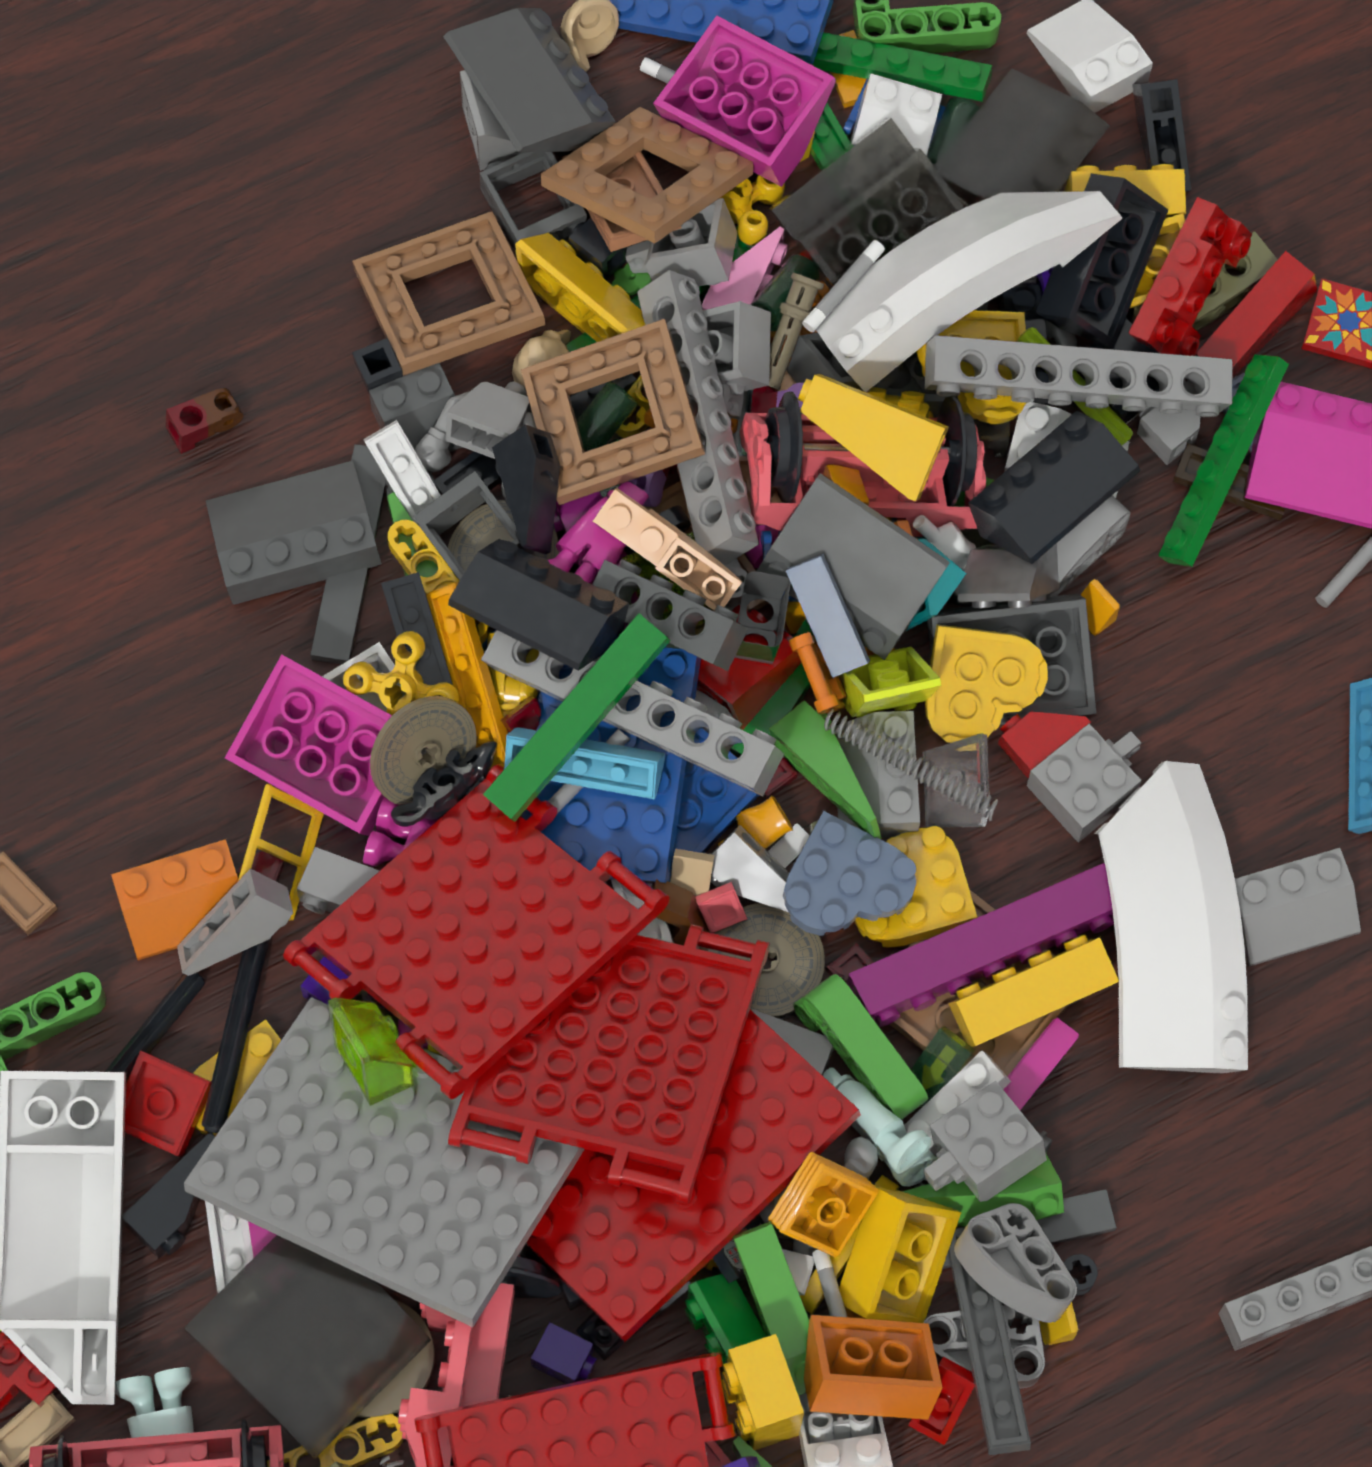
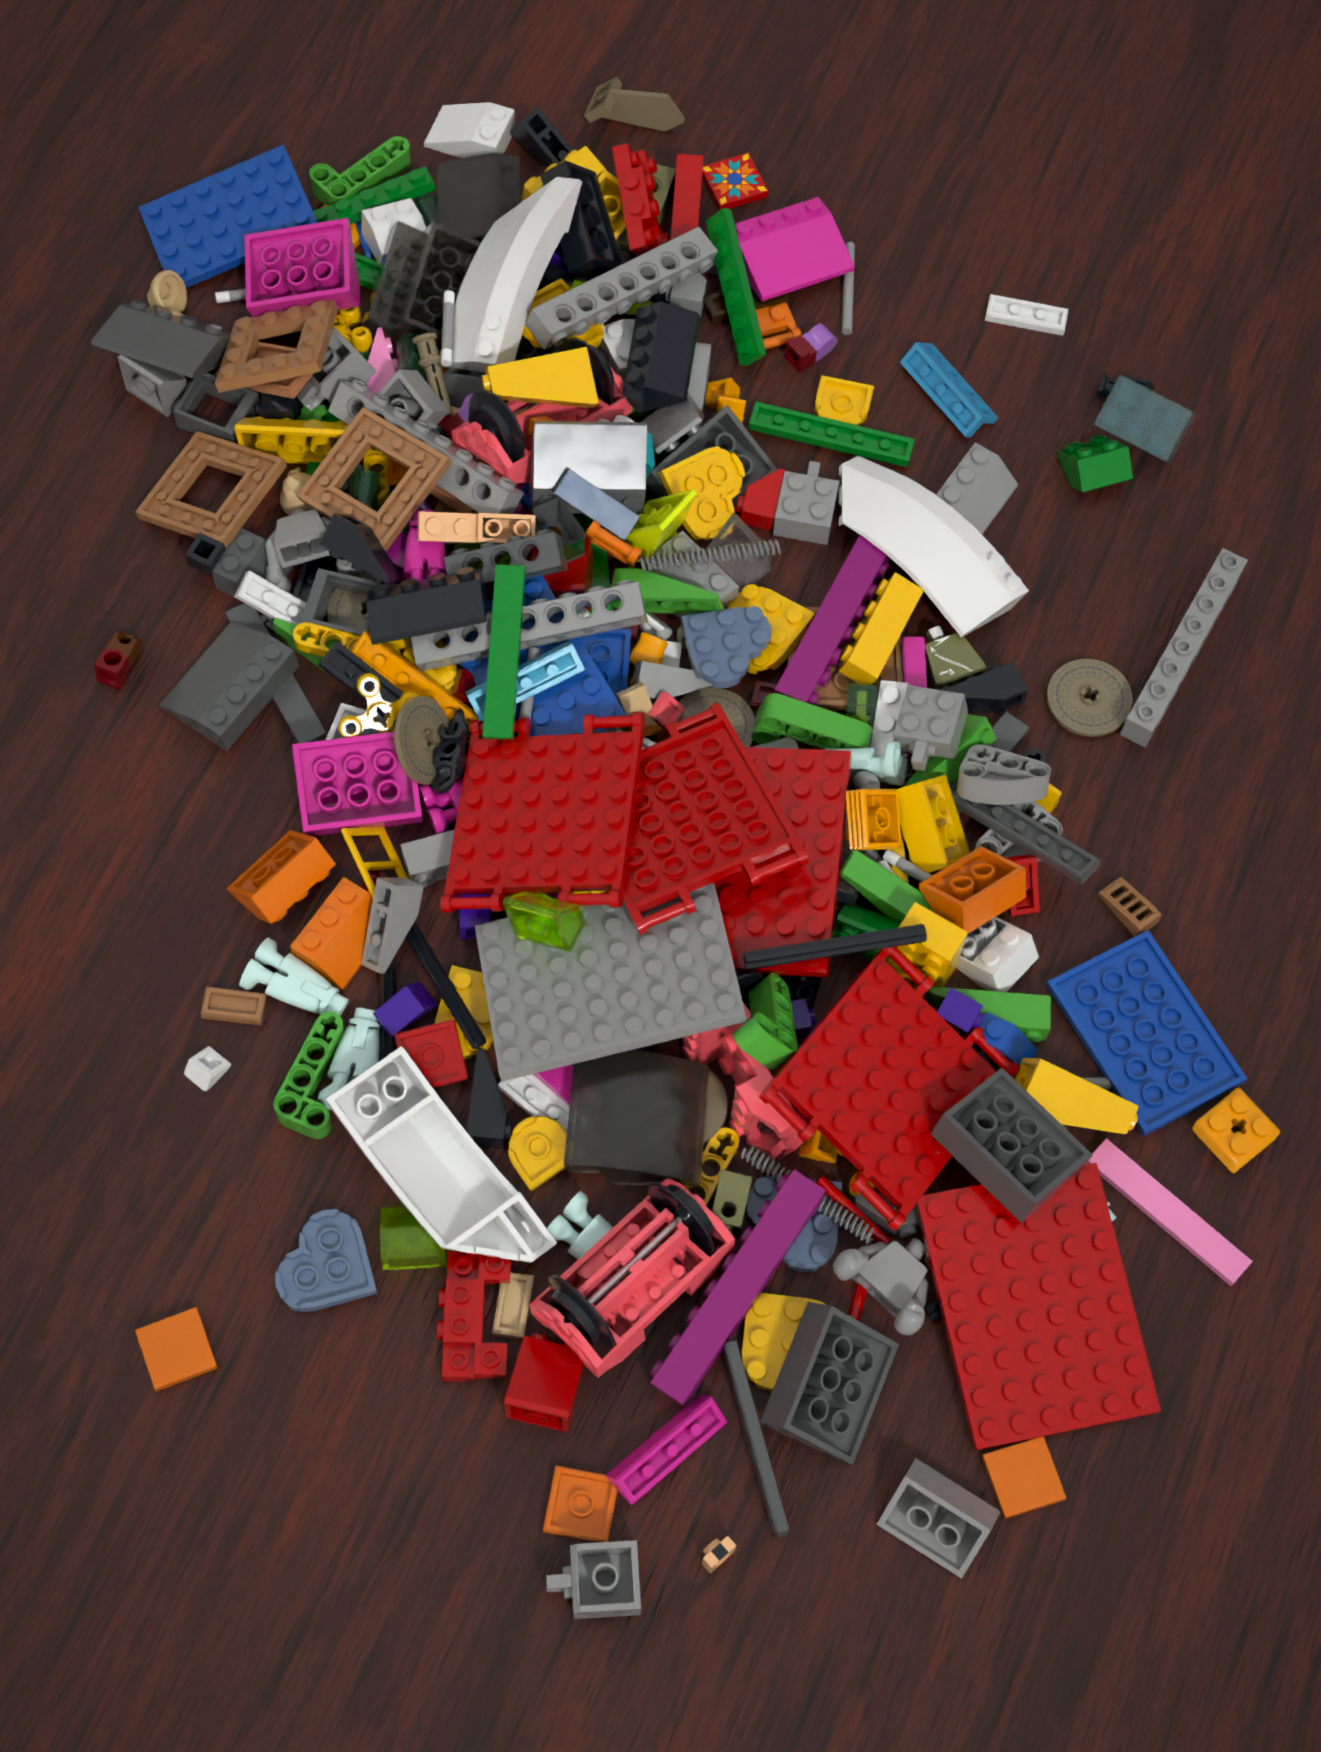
camera: 40 degrees left, 5 degrees down
none -> orange slope [226,830,336,924]
none -> light aqua piece [239,937,349,1016]
none -> light aqua piece [317,1008,380,1110]
none -> dark purple slope [373,981,438,1038]
none -> yellow tile [508,1116,582,1191]
none -> dark tan piece [584,77,685,132]
none -> white slope [640,612,674,641]
none -> light orange slope [704,378,740,409]
none -> bright green beam [733,972,798,1070]
none -> black axle [743,924,927,970]
none -> green plate [748,402,915,467]
none -> orange plate [756,302,802,349]
none -> leg [784,323,837,373]
none -> yellow tile [815,375,874,426]
none -> olive torso [925,626,986,690]
none -> black slope [939,662,1029,713]
none -> dark tan piece [1046,659,1133,737]

